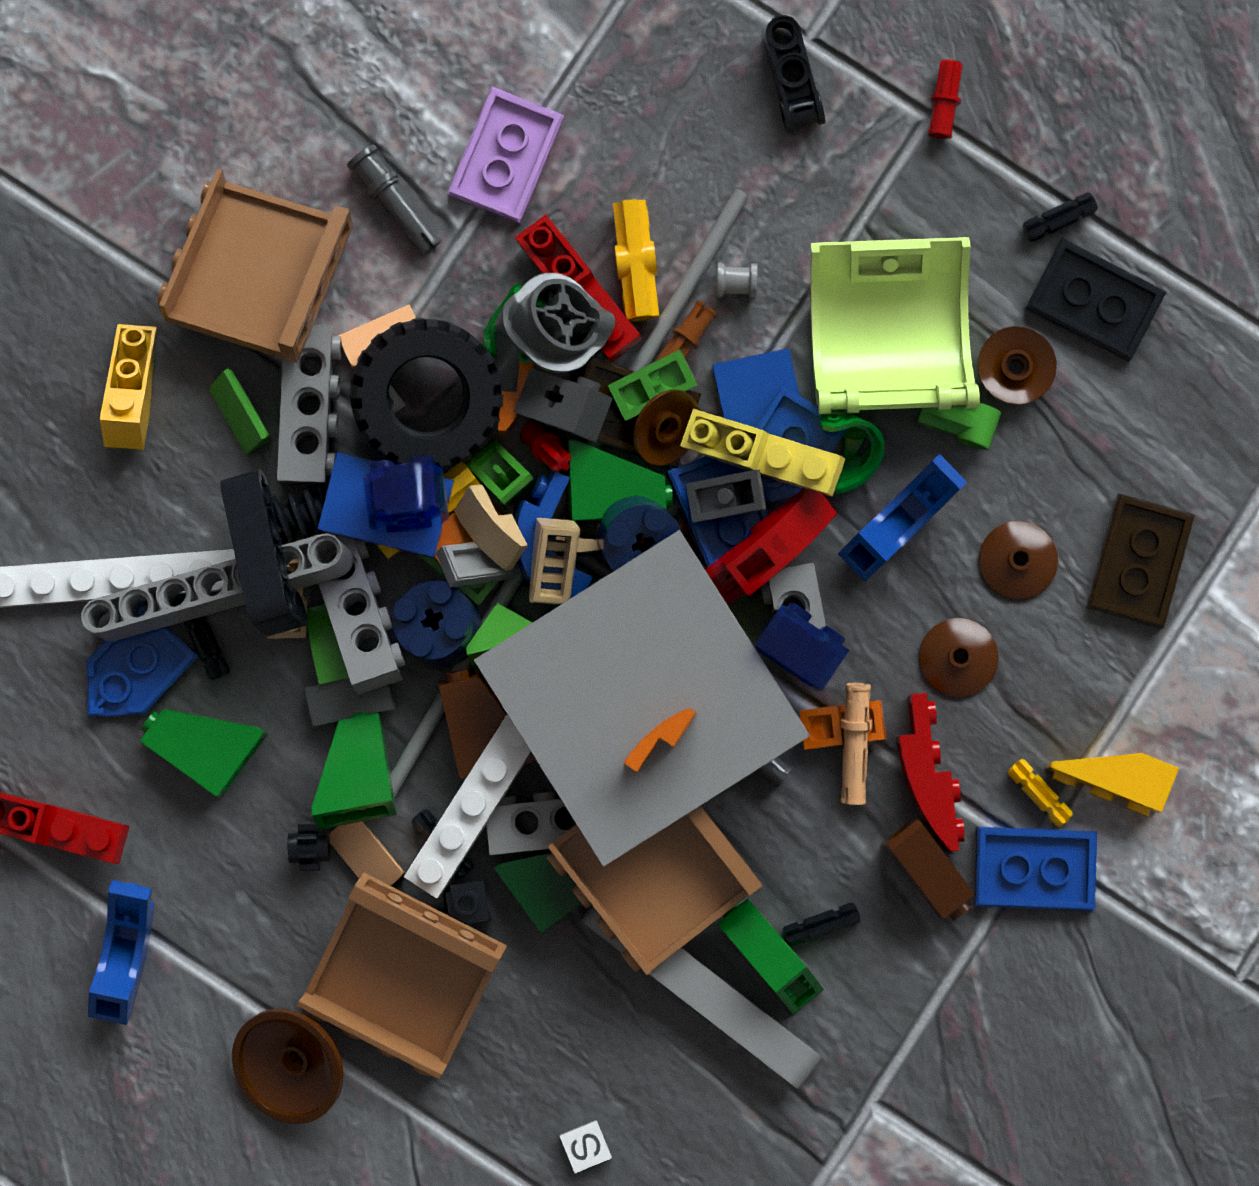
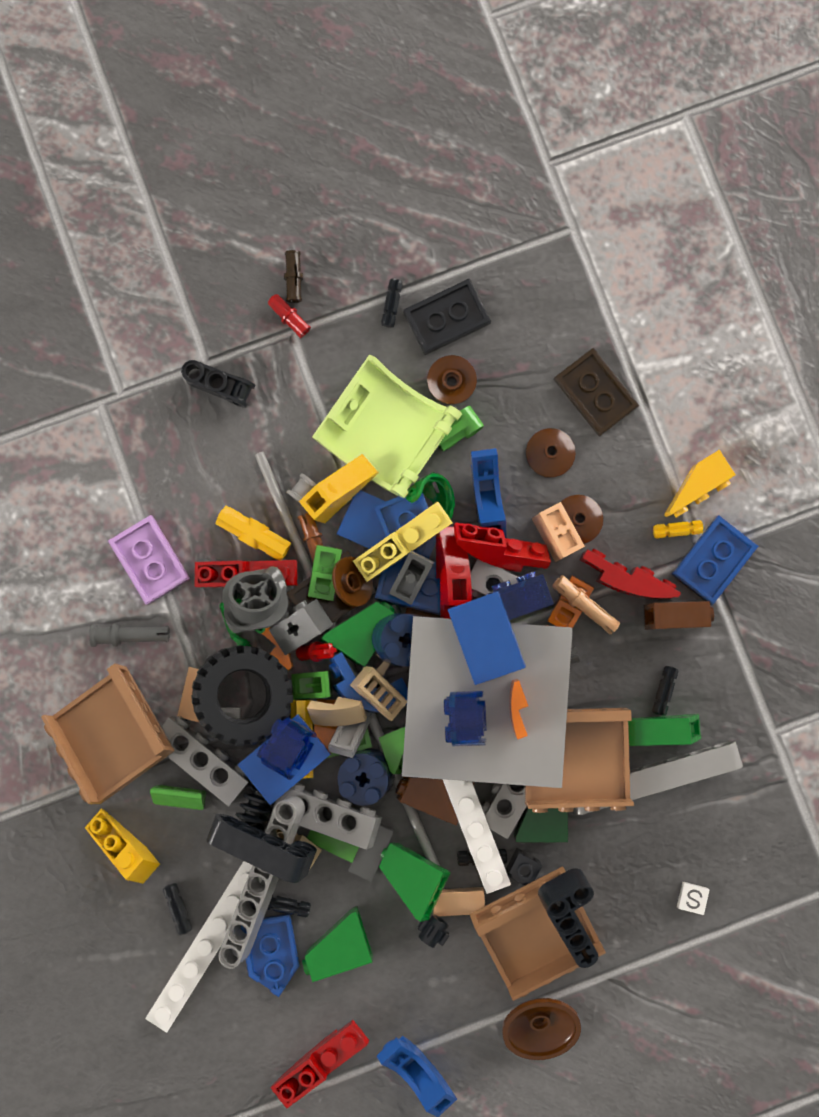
camera: 50 degrees left, 0 degrees up
none -> black axle [163,883,192,935]
none -> dark brown pin [284,250,303,303]
none -> yellow slope [299,454,379,524]
none -> clear blue brick [444,691,487,747]
none -> blue tile [448,591,526,685]
none -> red slope [453,522,551,572]
none -> light nougat hinge [532,502,585,562]
none -> black beam [538,868,599,968]

